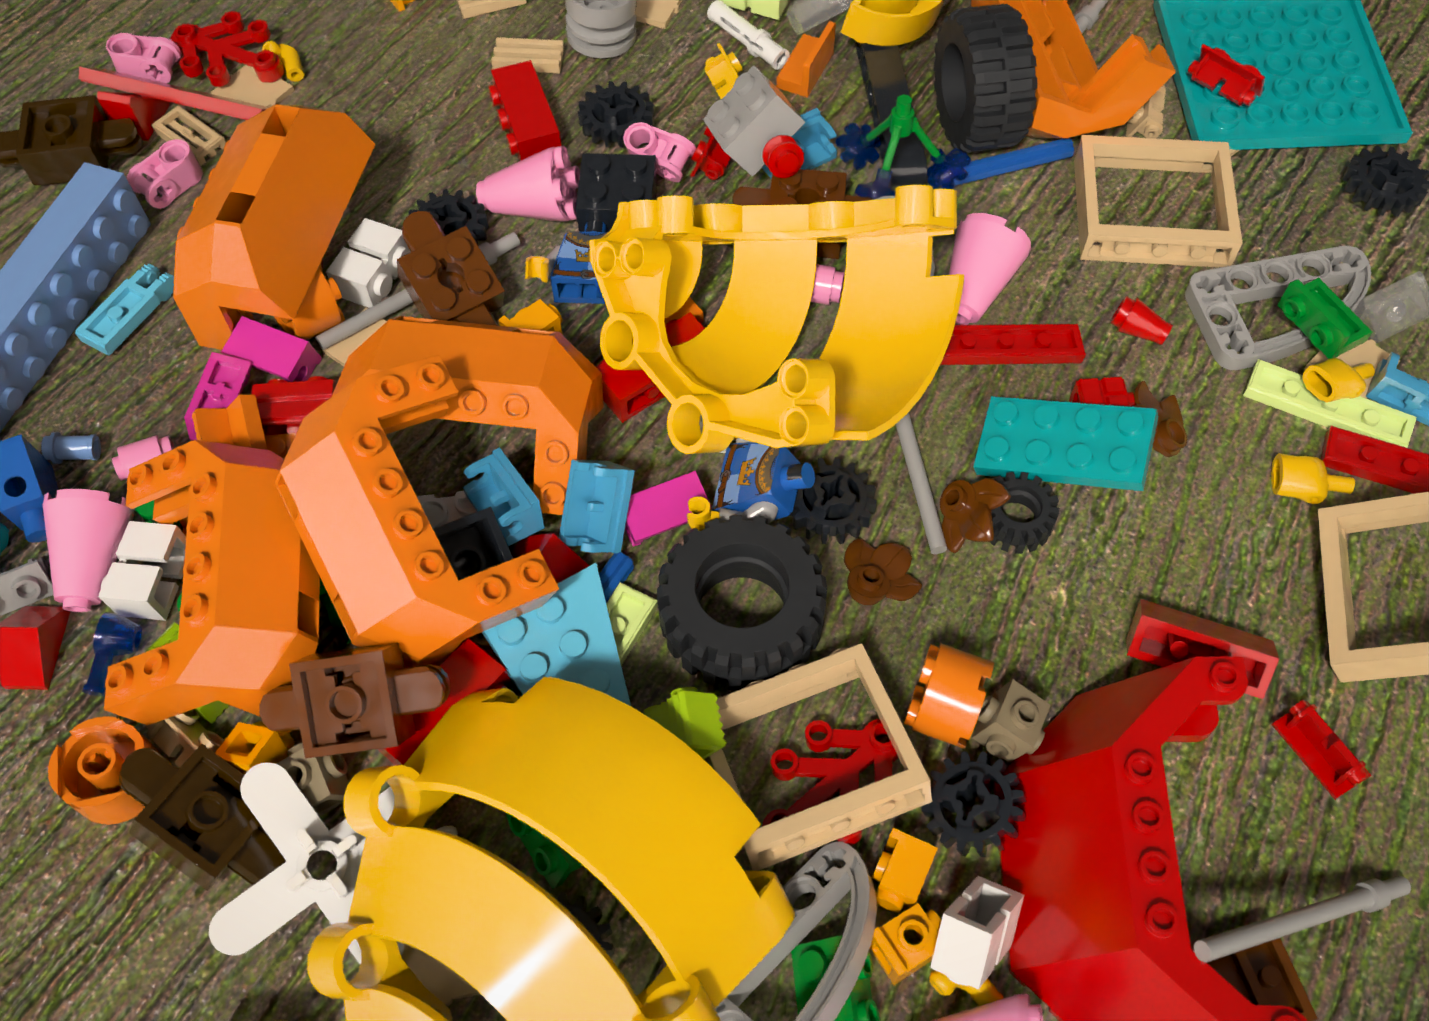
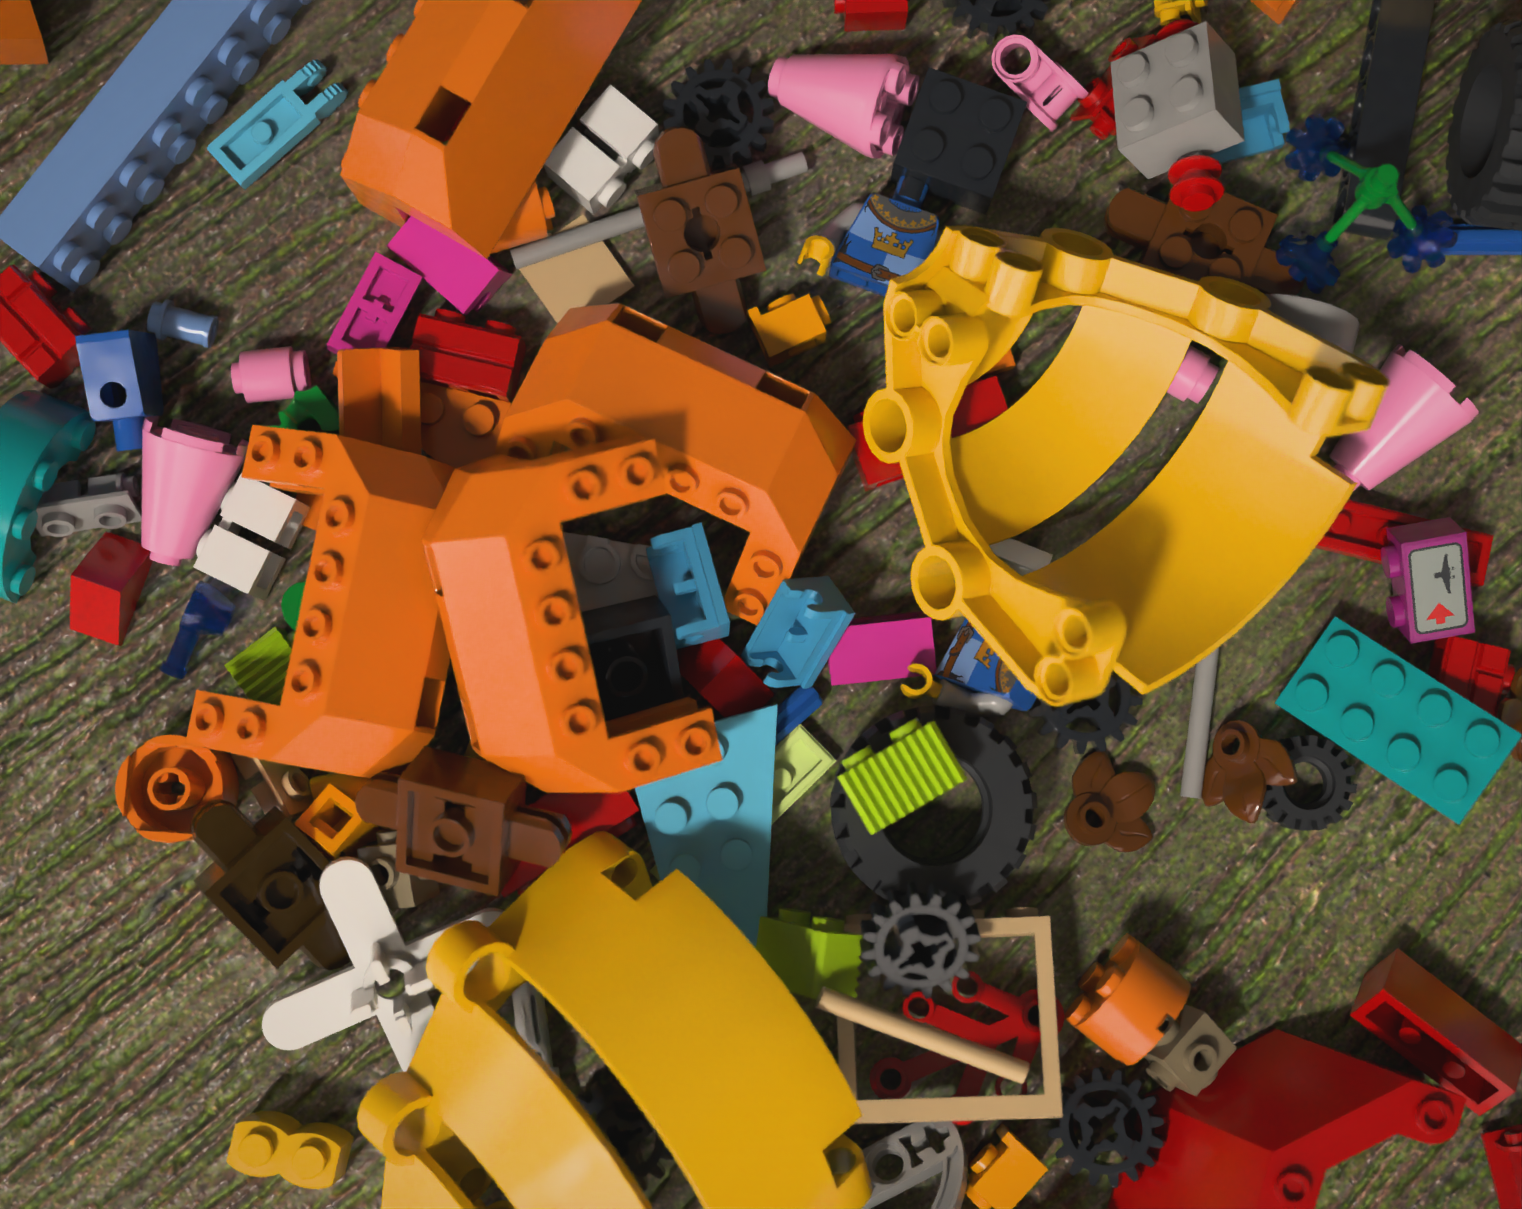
camera: 20 degrees right, 25 degrees up
none -> tan bar [816,986,1029,1084]
none -> lime brick [837,718,968,835]
none -> black gear [859,882,981,999]
none -> brick [1381,517,1475,644]

